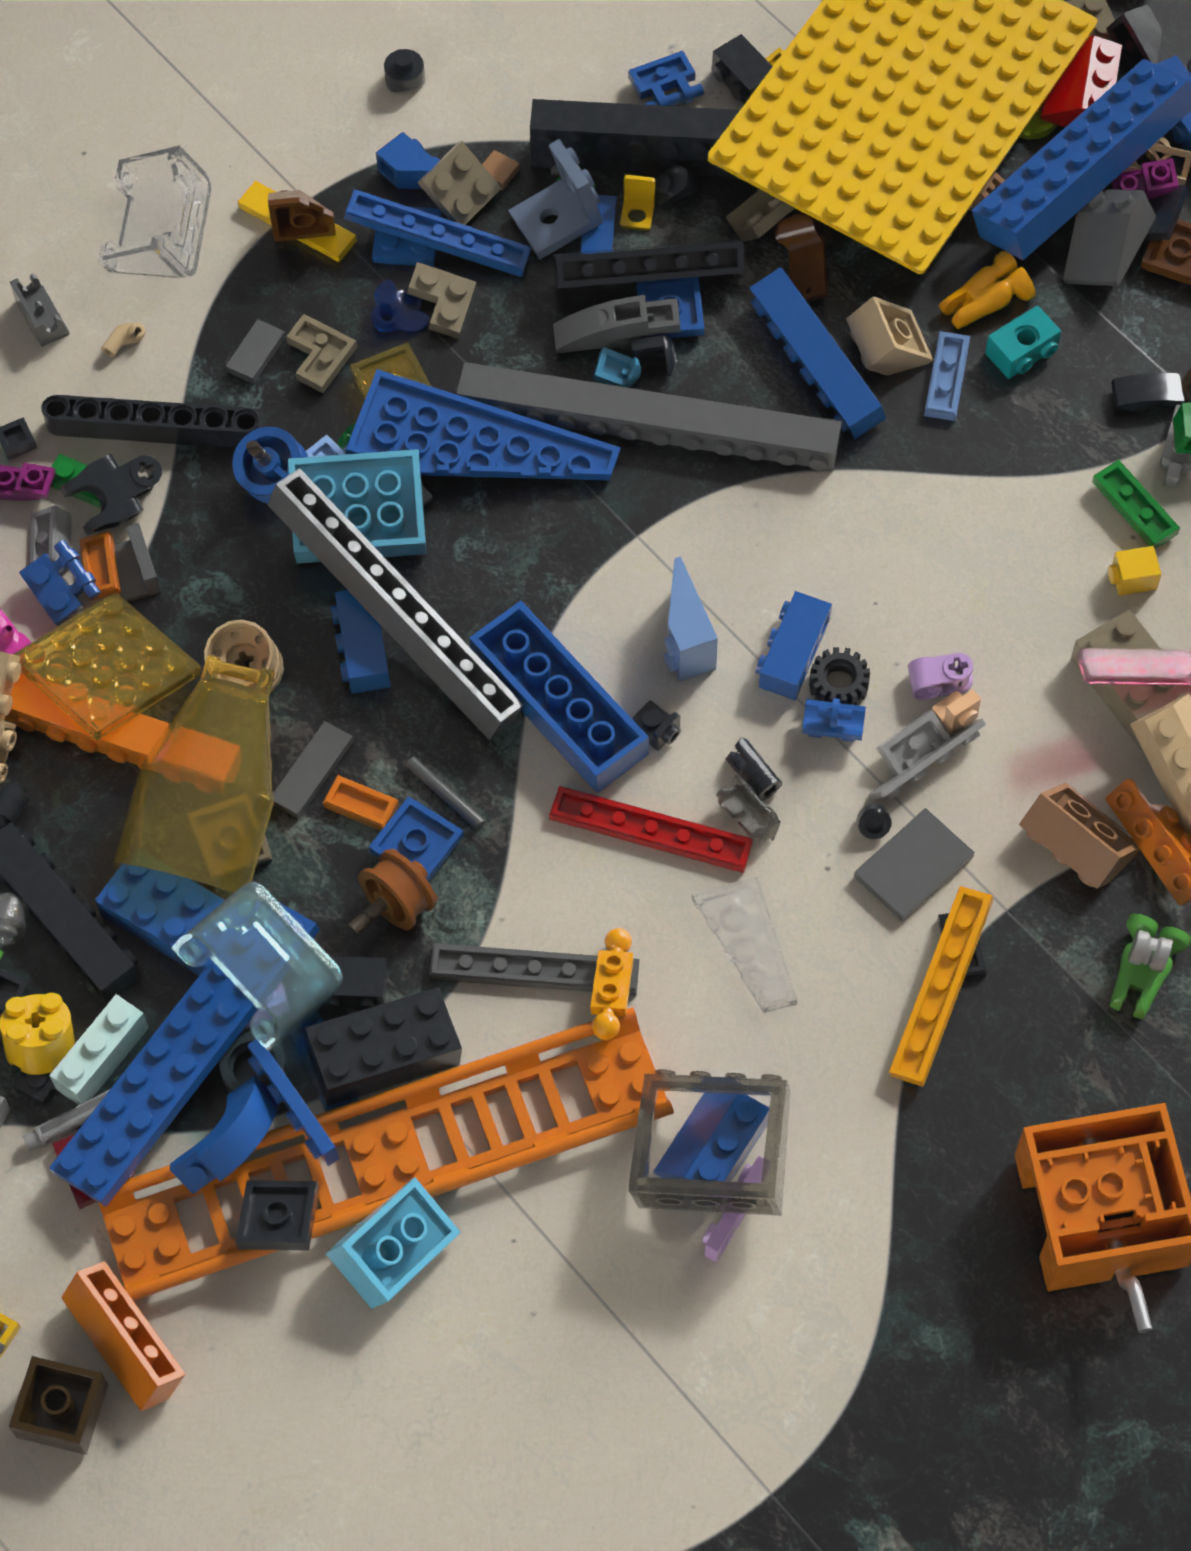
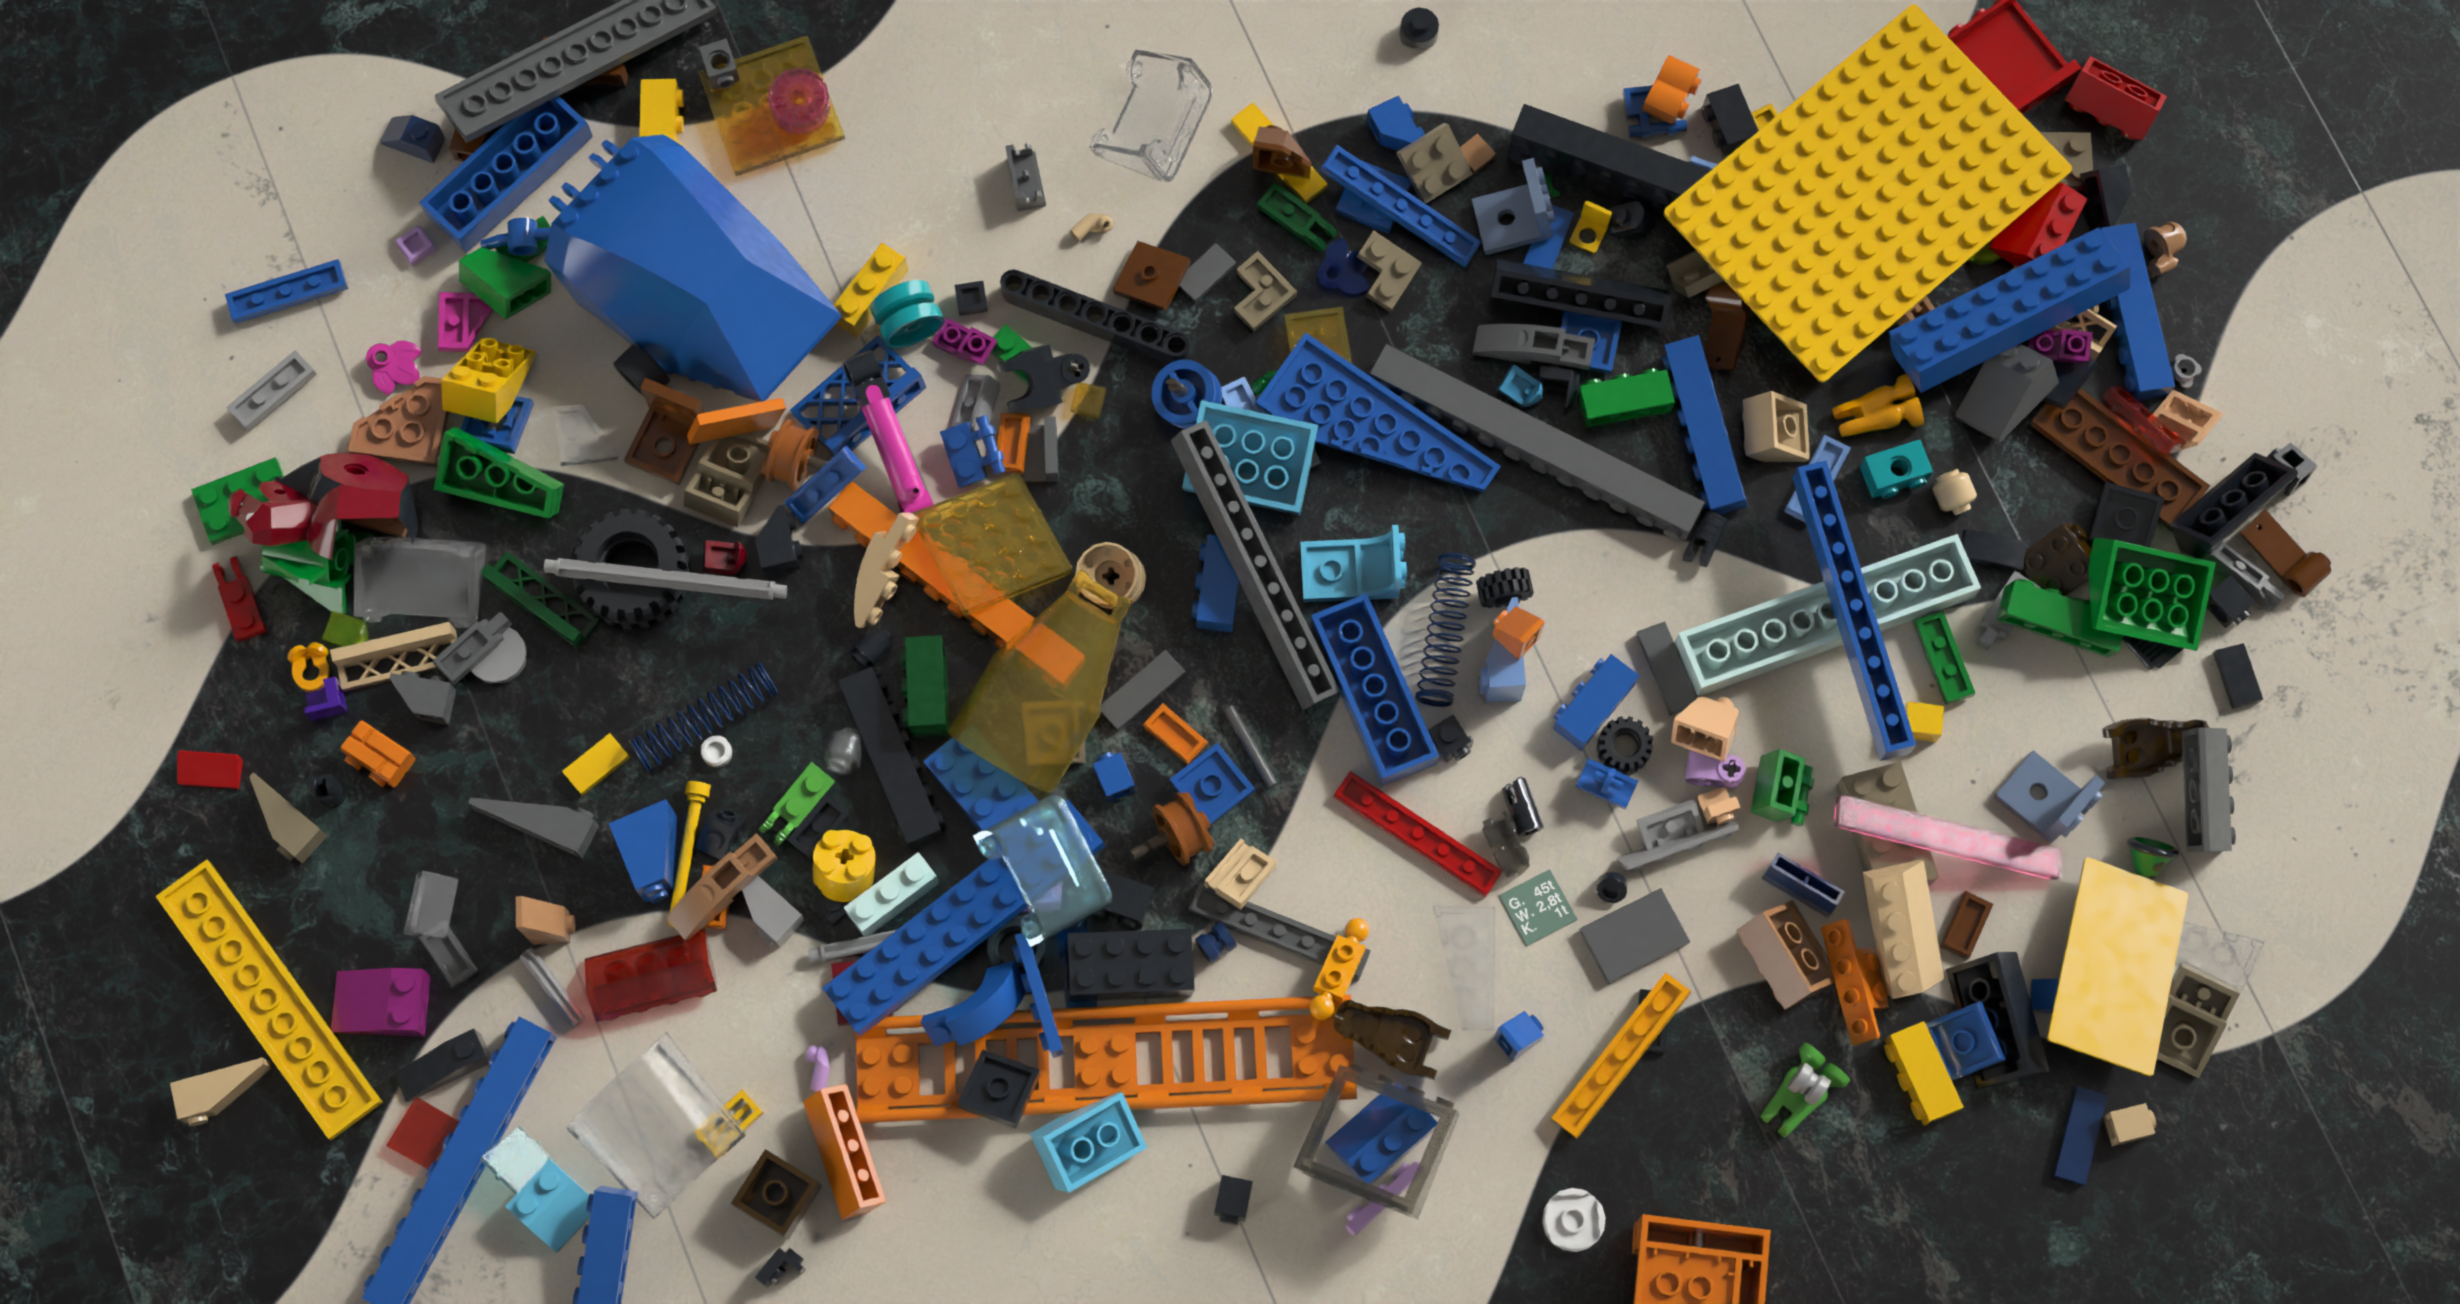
camera: 15 degrees right, 10 degrees up
none -> black bracket [755,1247,806,1288]
none -> lavender arm [806,1046,830,1091]
none -> dark green brick [900,635,950,741]
none -> clear yellow tile [1070,382,1106,418]
none -> blue brick [1093,752,1136,803]
none -> reddish brown plate [1113,241,1191,312]
none -> dark blue wheel [1195,921,1237,964]
none -> tan plate [1204,839,1277,910]
none -> black brick [1214,1175,1253,1225]
none -> dark green hinge [1257,182,1337,252]
none -> medium azure bracket [1300,525,1407,602]
none -> dark brown animal [1333,1000,1452,1080]
none -> dark blue piece [1415,553,1476,707]
none -> black tyre [1476,567,1534,608]
none -> orange slope [1492,606,1545,660]
none -> slope [1493,1011,1544,1062]
none -> sand green sticker [1499,869,1578,946]
none -> white tile [1542,1188,1606,1252]
none -> green brick [1577,368,1675,428]
none -> dark grey tile [1636,621,1697,716]
none -> orange brick [1642,55,1702,125]
none -> light nougat torso [1671,697,1739,762]
none -> light aqua brick [1674,534,1981,697]
none -> black hinge [1682,510,1728,567]
none -> green brick [1750,749,1814,826]
none -> dark blue piece [1761,852,1845,918]
none -> blue brick [1792,460,1916,761]
none -> tan head [1932,469,1977,515]

